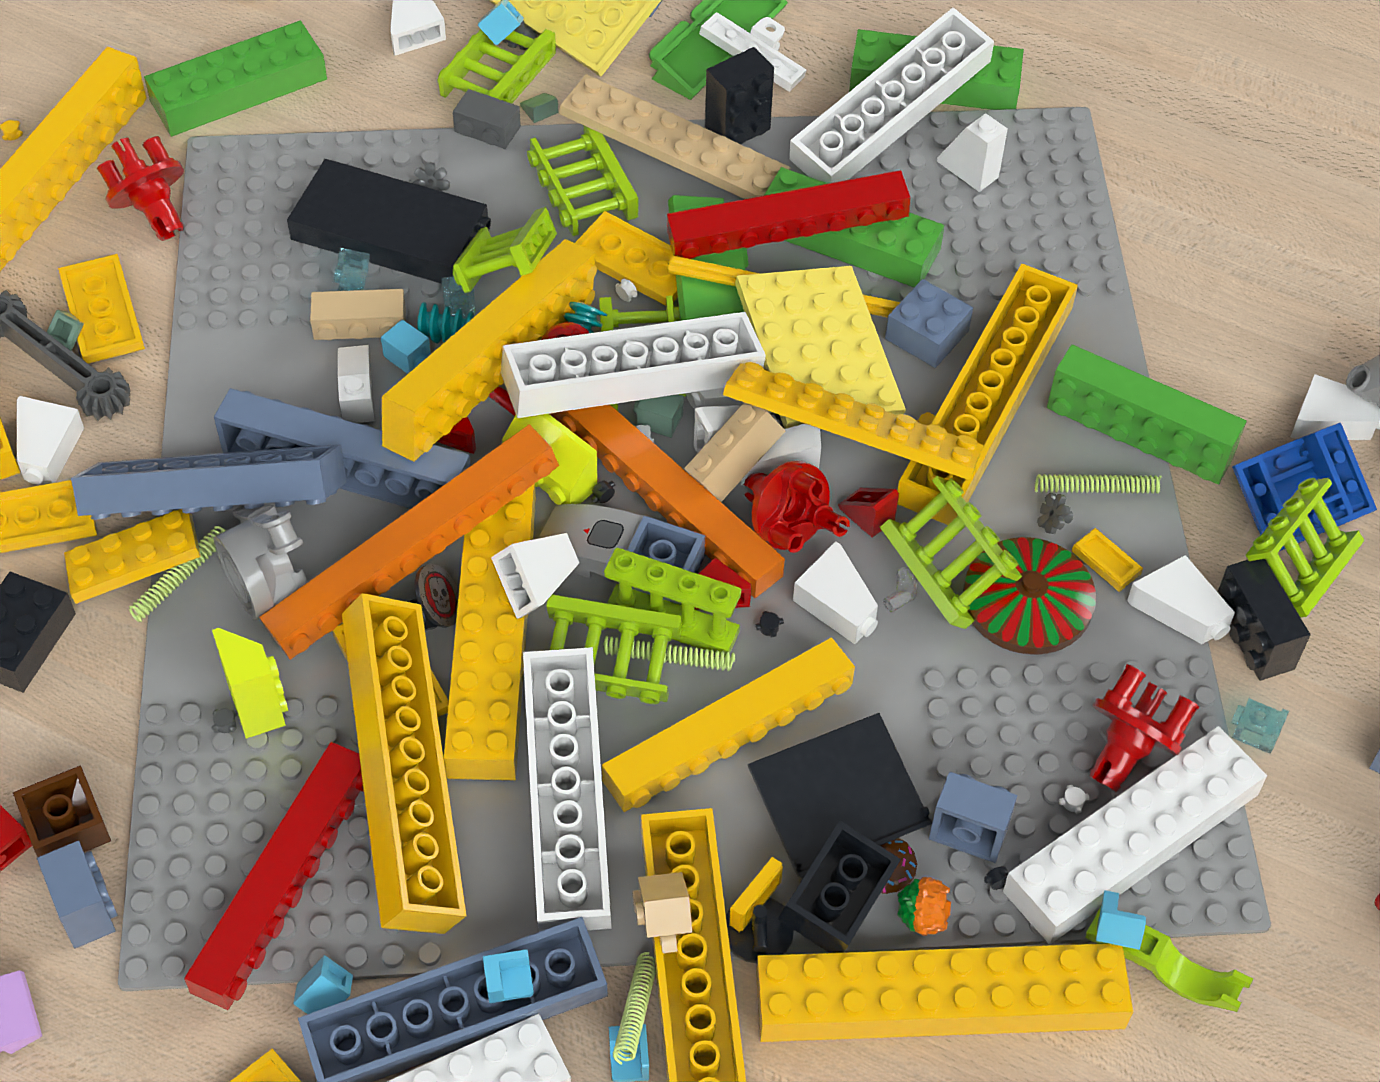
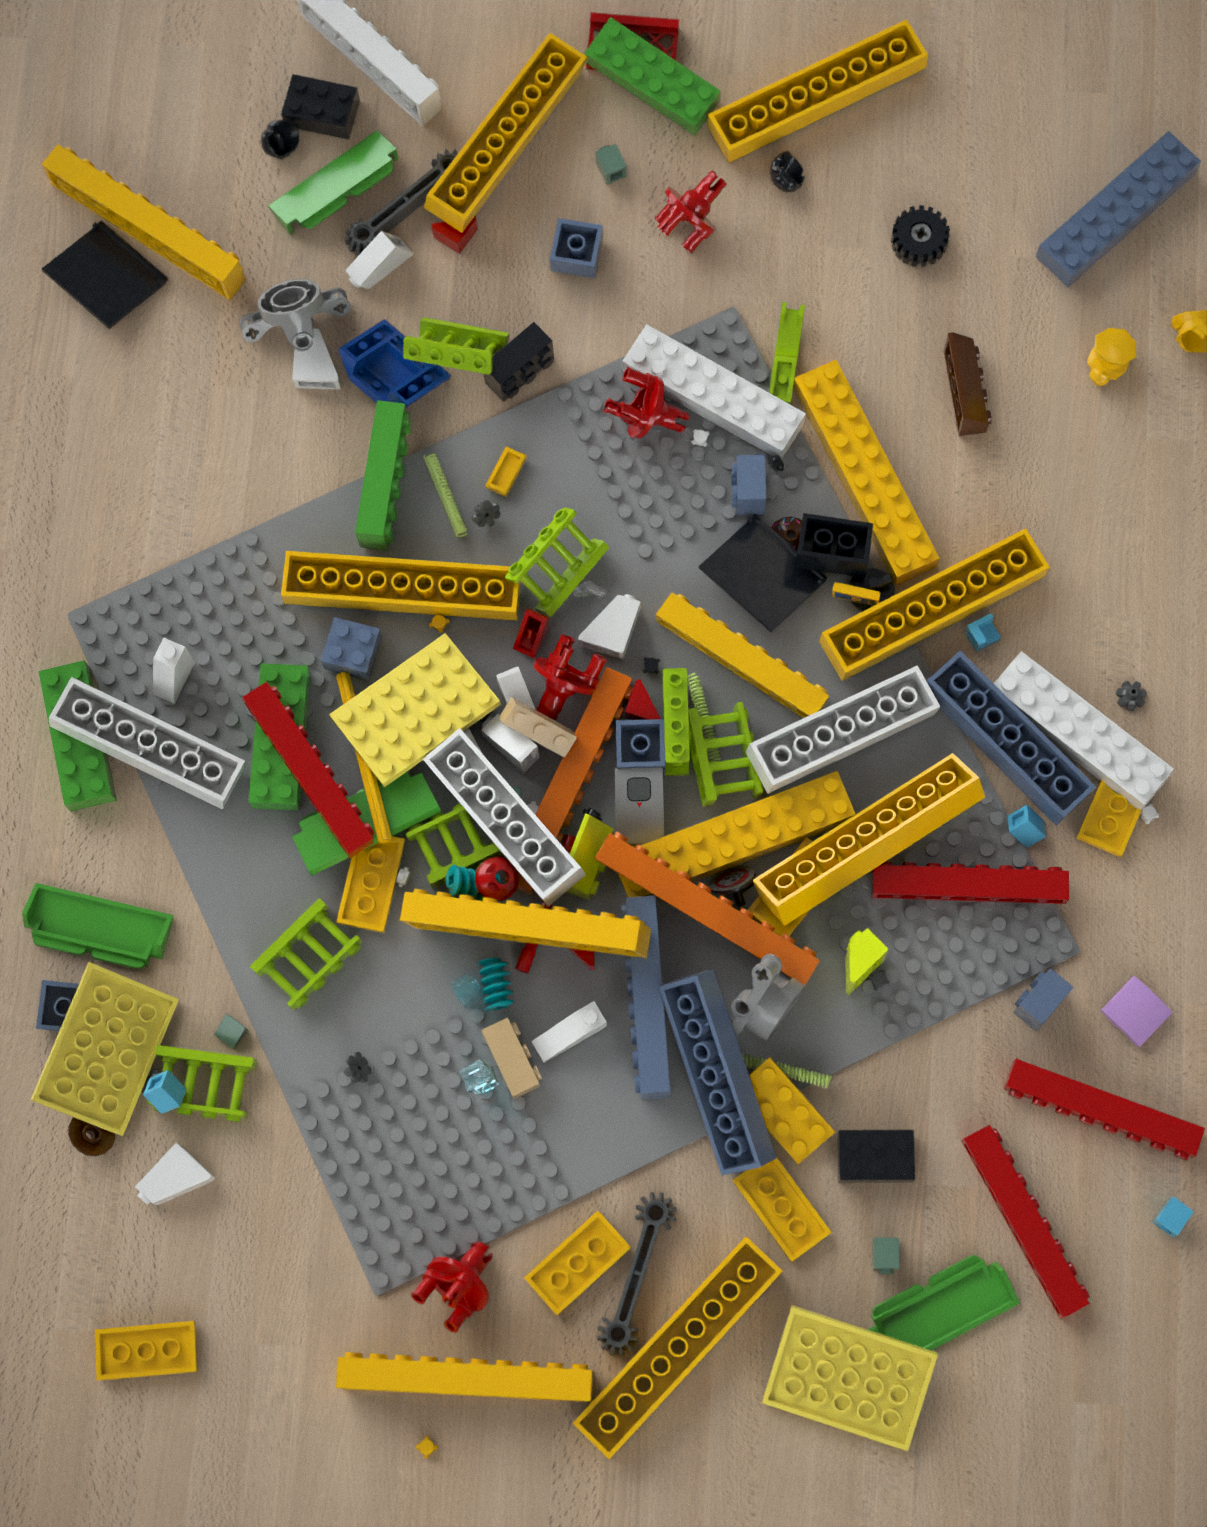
camera: 105 degrees left, 20 degrees up
reddish brown slope [12,765,111,857] -> none
white slope [17,396,84,485] -> none
sand green slope [47,310,84,351] -> none
bright green brick [144,20,327,137] -> none
black brick [287,159,491,287] -> none
medium azure panel [381,320,431,374] -> none
dark grey brick [453,89,521,149] -> none
lime fence [453,207,557,293] -> none
medium azure panel [483,950,534,1003] -> none
white slope [491,533,579,619] -> none
tan plate [559,74,791,199] -> none
yellowish green piece [613,952,656,1065] -> none
tan brick [632,872,692,953] -> none
white plate [699,12,806,92] -> none
black brick [705,47,774,144] -> none
yellow plate [723,362,983,480] -> none
orange piece [897,877,951,936] -> none
dish [963,537,1096,655] -> none
medium azure panel [1096,890,1146,950] -> none
white slope [1127,555,1235,644] -> none
clear light blue brick [1231,698,1289,754] -> none

